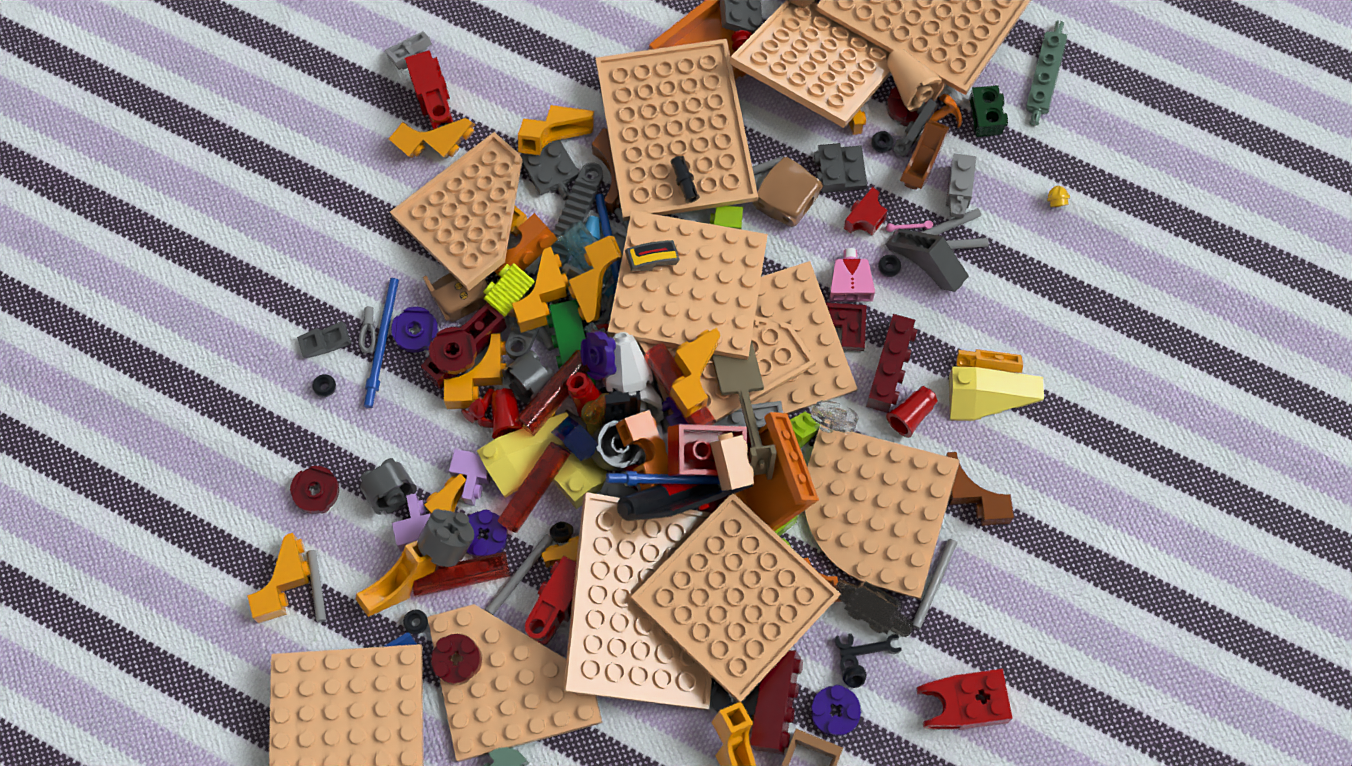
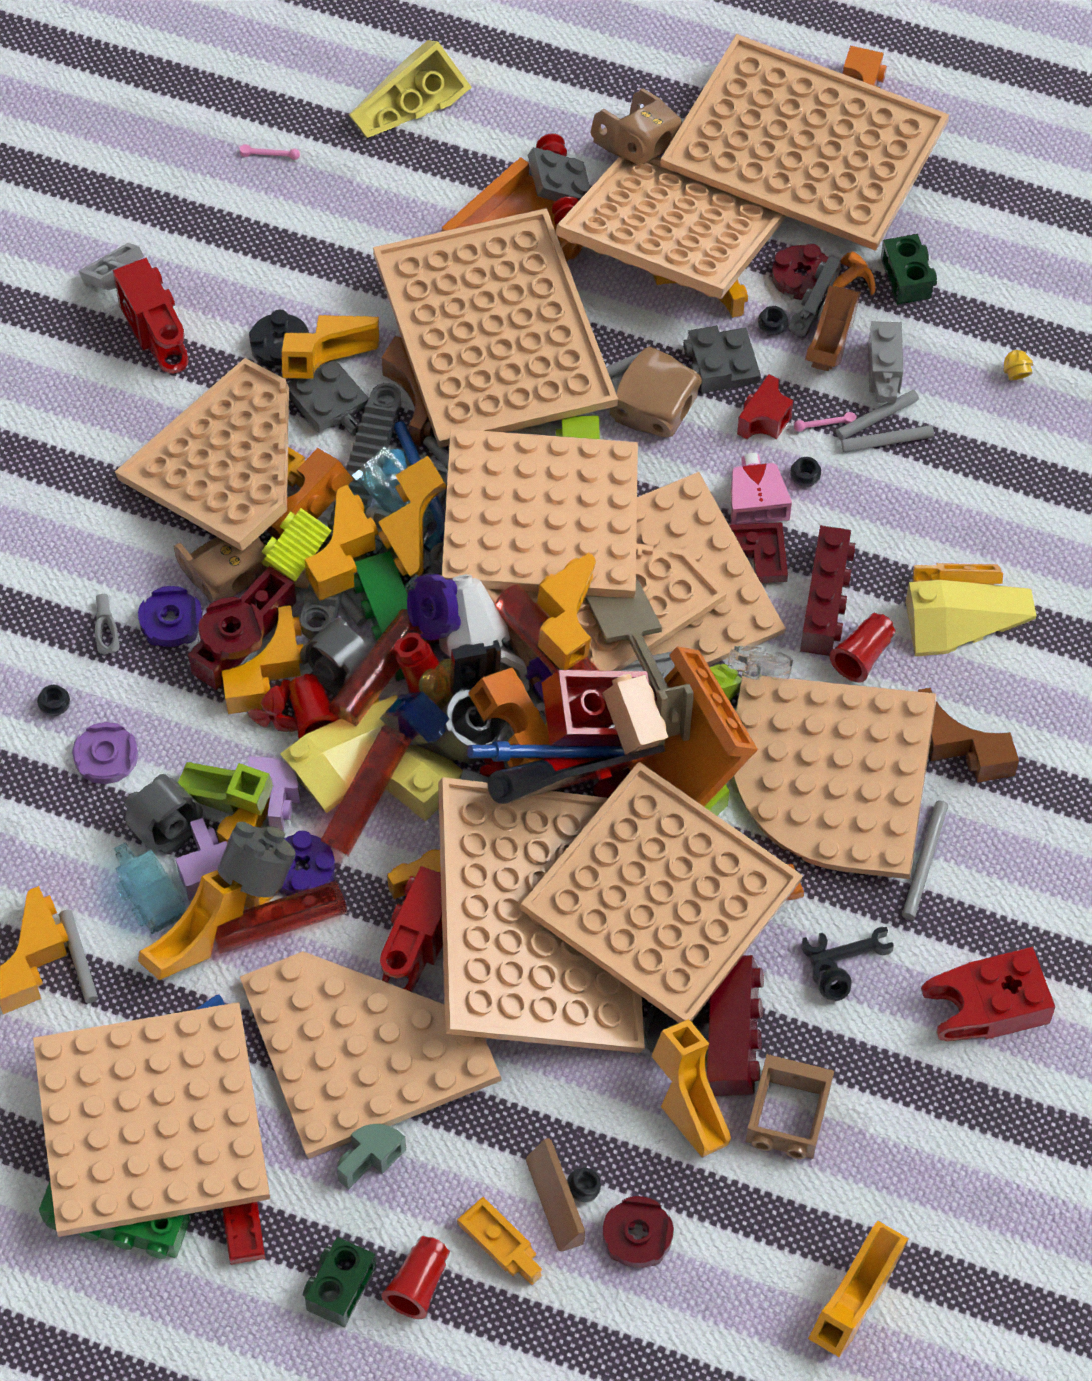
camera: 10 degrees left, 10 degrees down
dark red plate [290,466,340,514] -> none
dark grey slope [297,321,351,358] -> none
blue bar [363,278,399,408] -> none
light orange arch [389,118,475,158] -> none
black plate [403,609,428,634] -> none
dark red plate [431,634,482,685] -> none
light grey bar [485,534,553,615] -> none
black plate [549,521,574,543] -> none
slope [625,240,680,271] -> none
black pin [670,156,700,203] -> none
dark purple plate [811,685,862,736] -> none
clear smoke hinge [834,579,914,637] -> none
dark grey arch [885,228,969,292] -> none
light nougat cone [887,49,944,111] -> none
sand green plate [1026,20,1067,126] -> none
none -> medium lavender tile [72,722,139,784]
none -> clear light blue hinge [114,842,186,934]
none -> lime arch [178,762,274,815]
none -> black plate [249,309,309,369]

